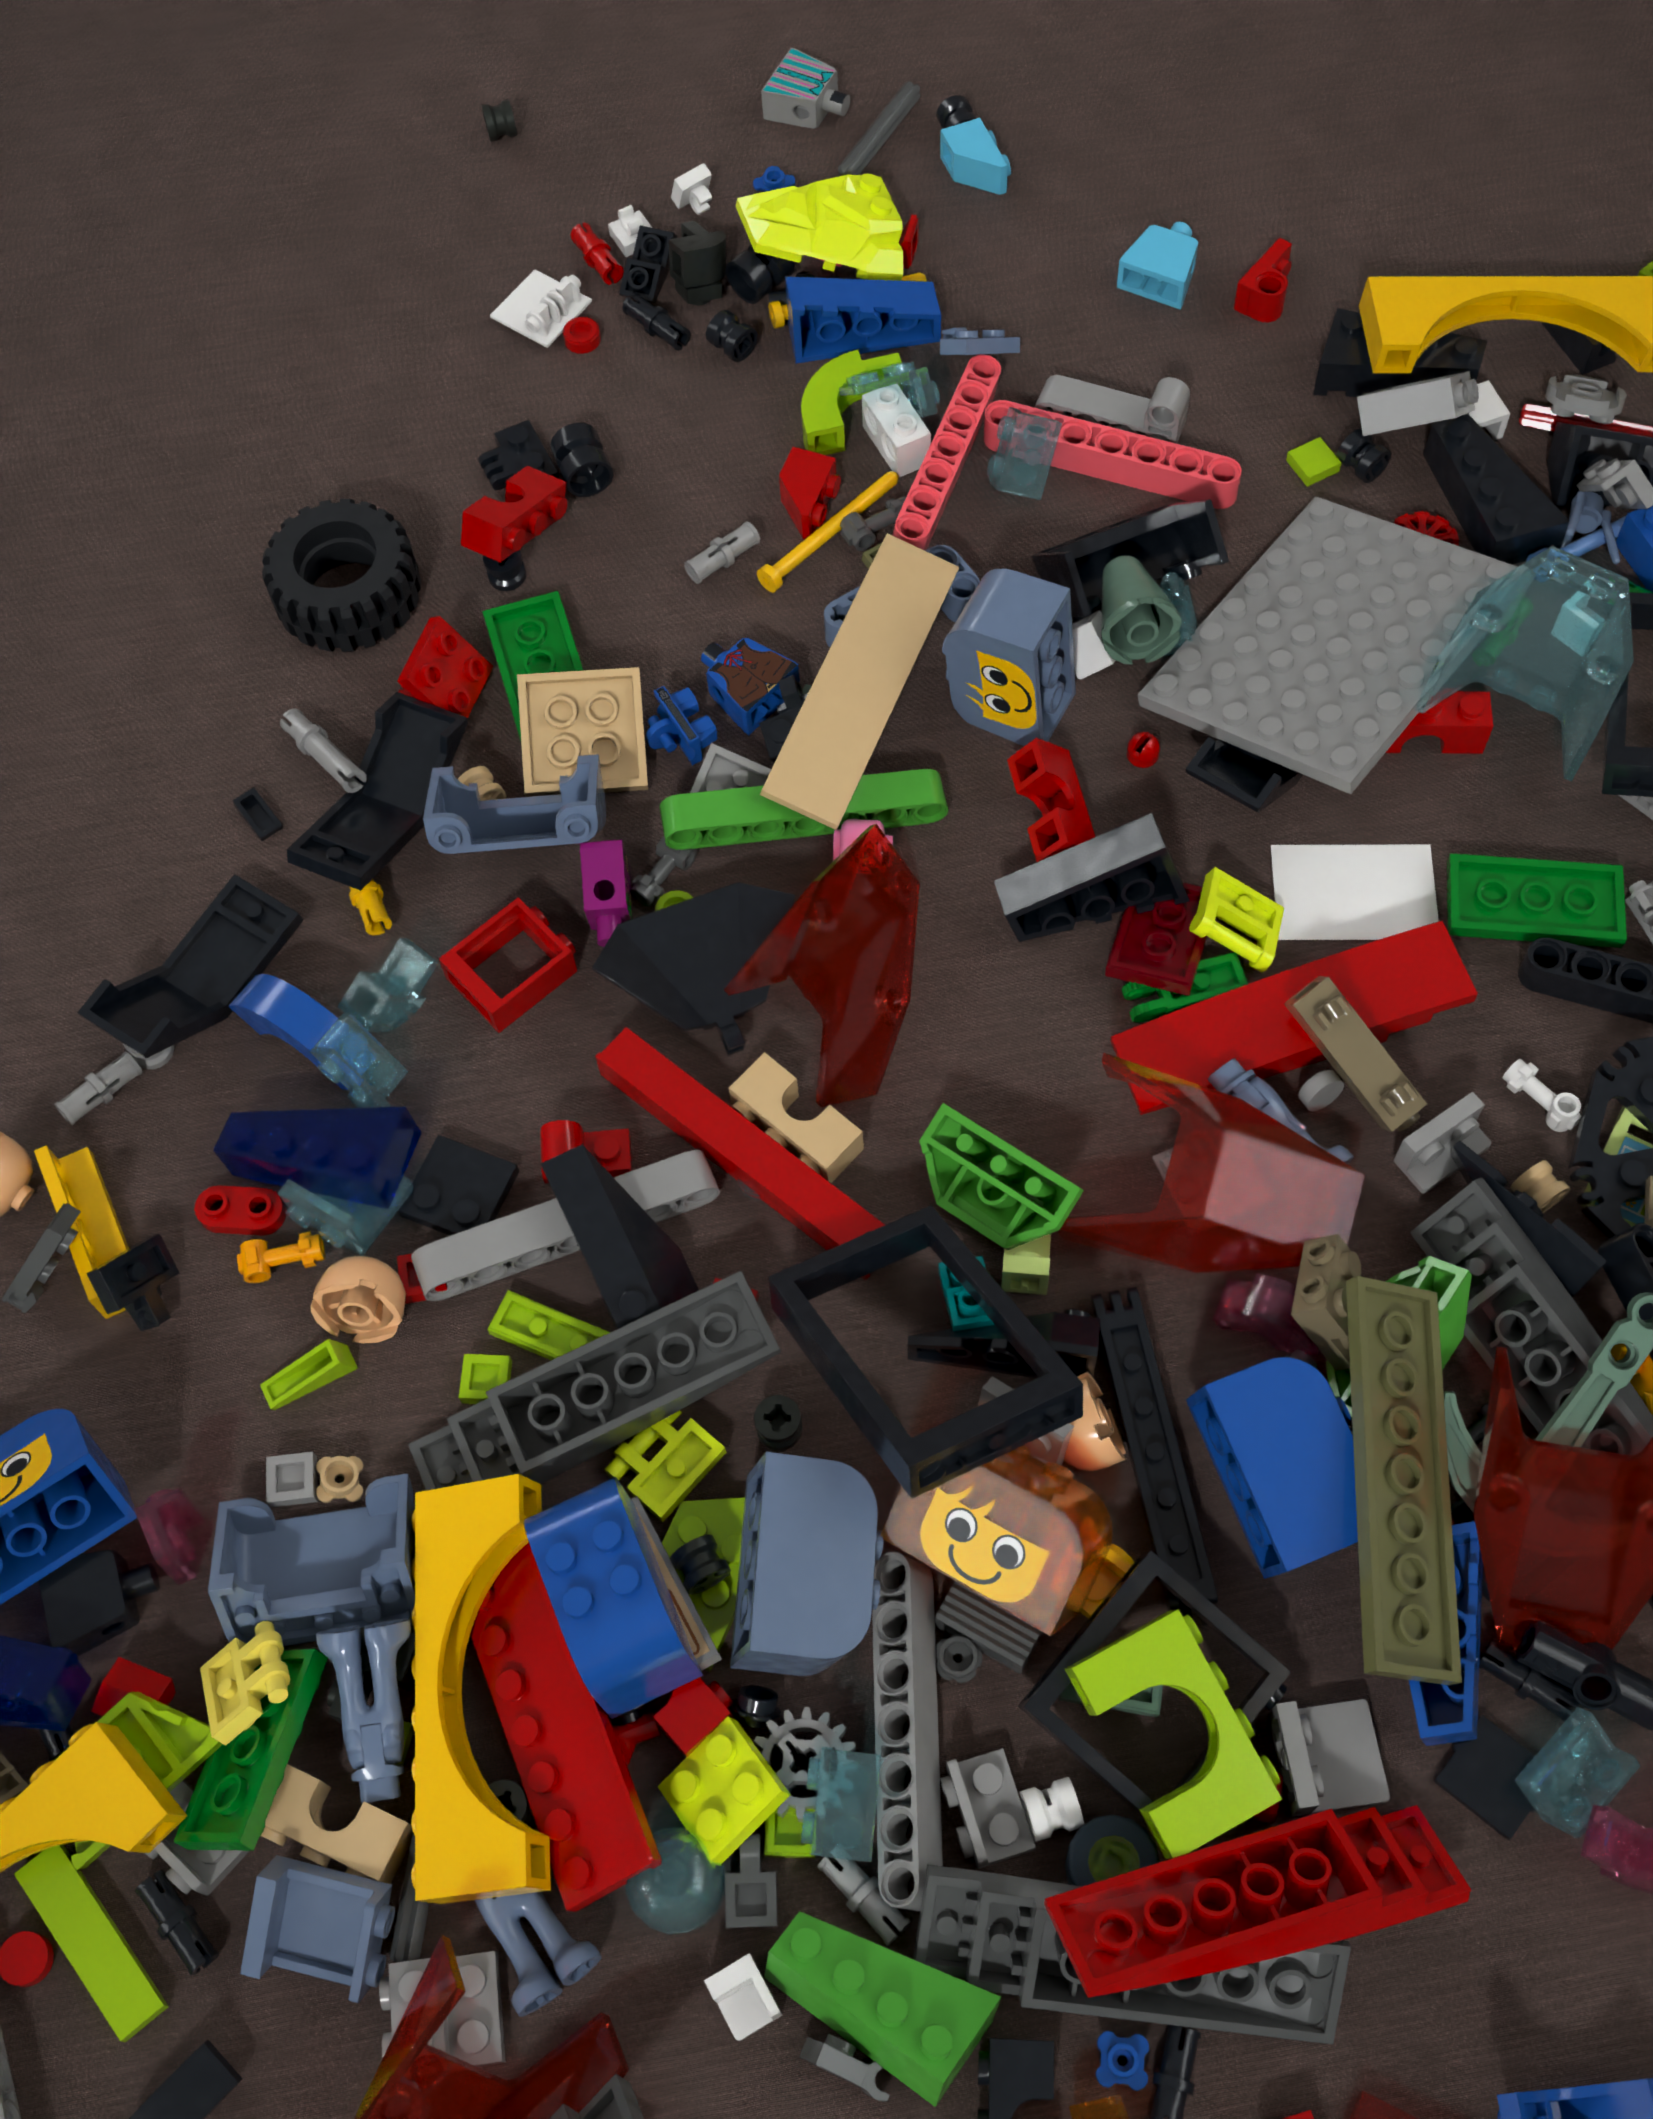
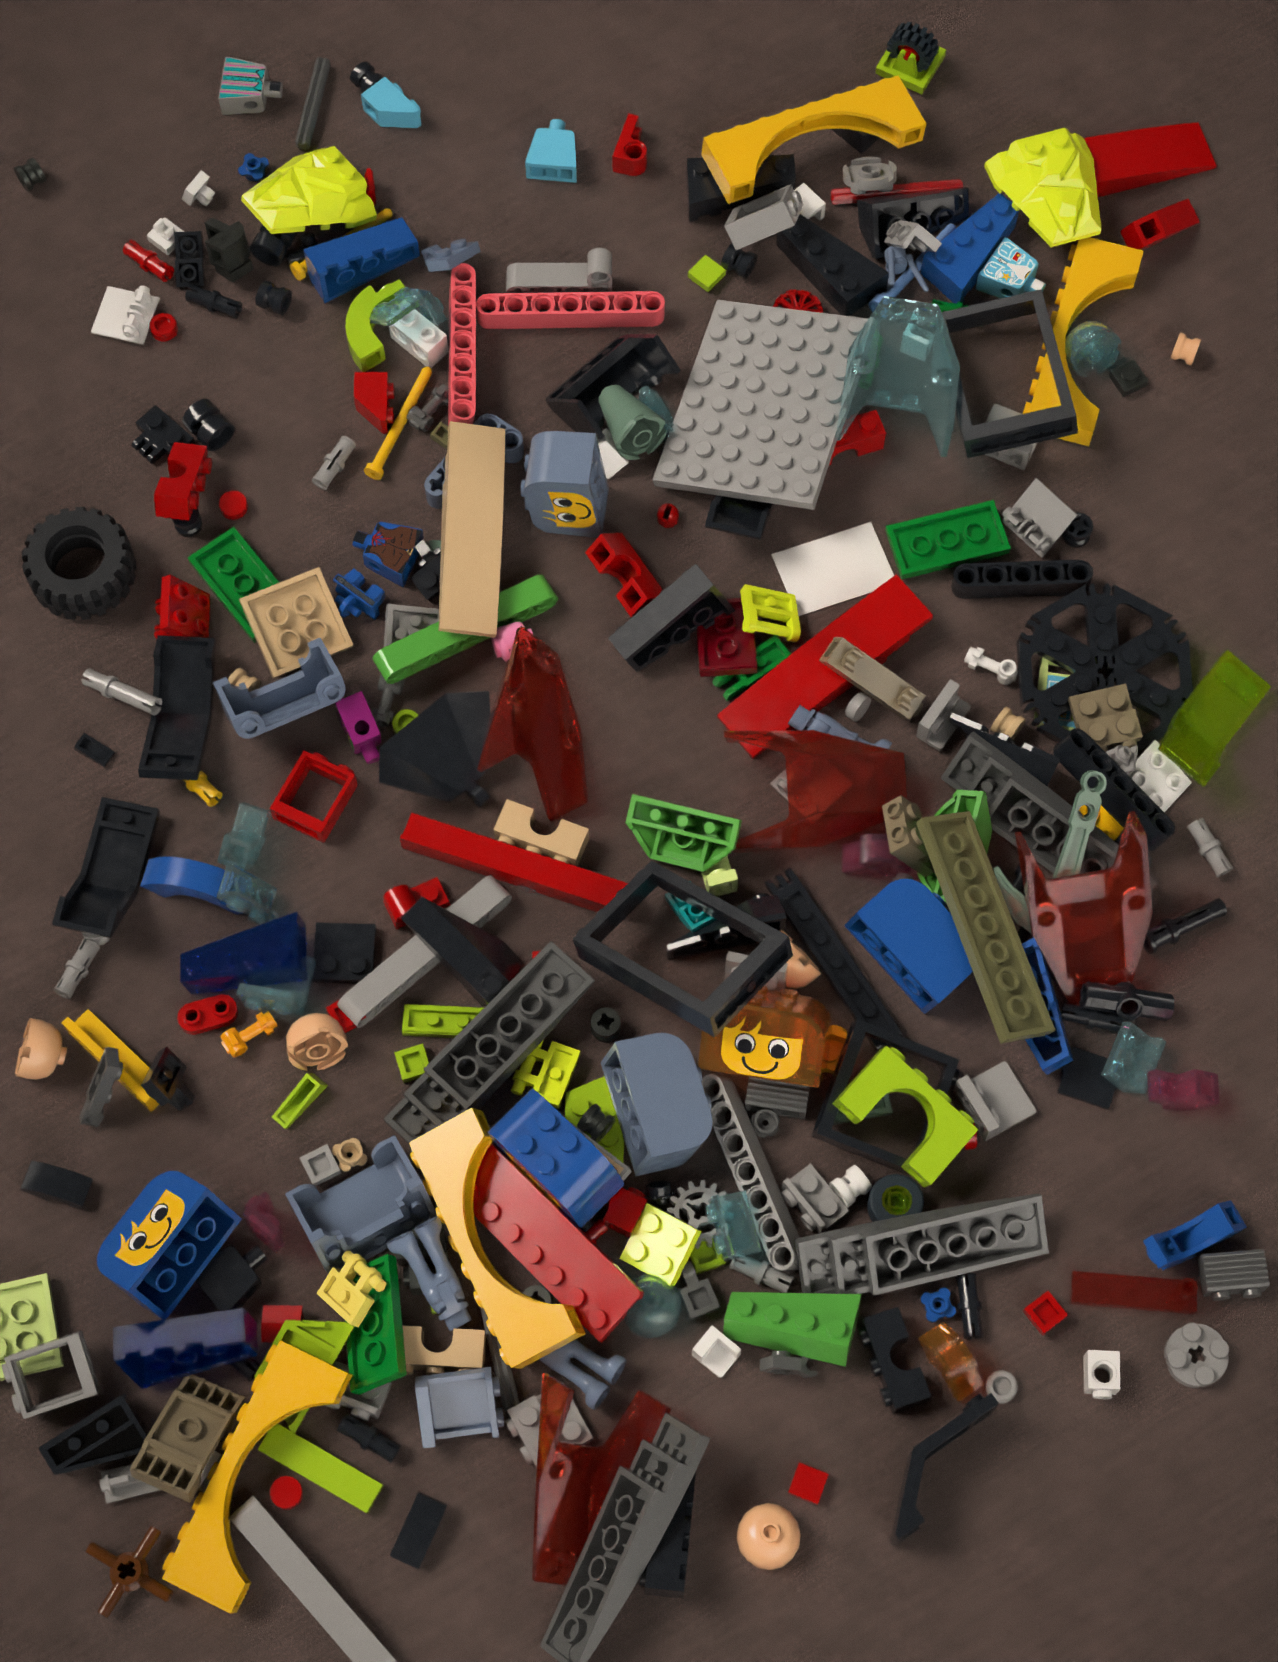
camera: 25 degrees left, 5 degrees up
clear light blue bracket [987,407,1062,500] -> none
red slope [1044,1805,1471,1998] -> none
none -> red tile [219,490,248,520]

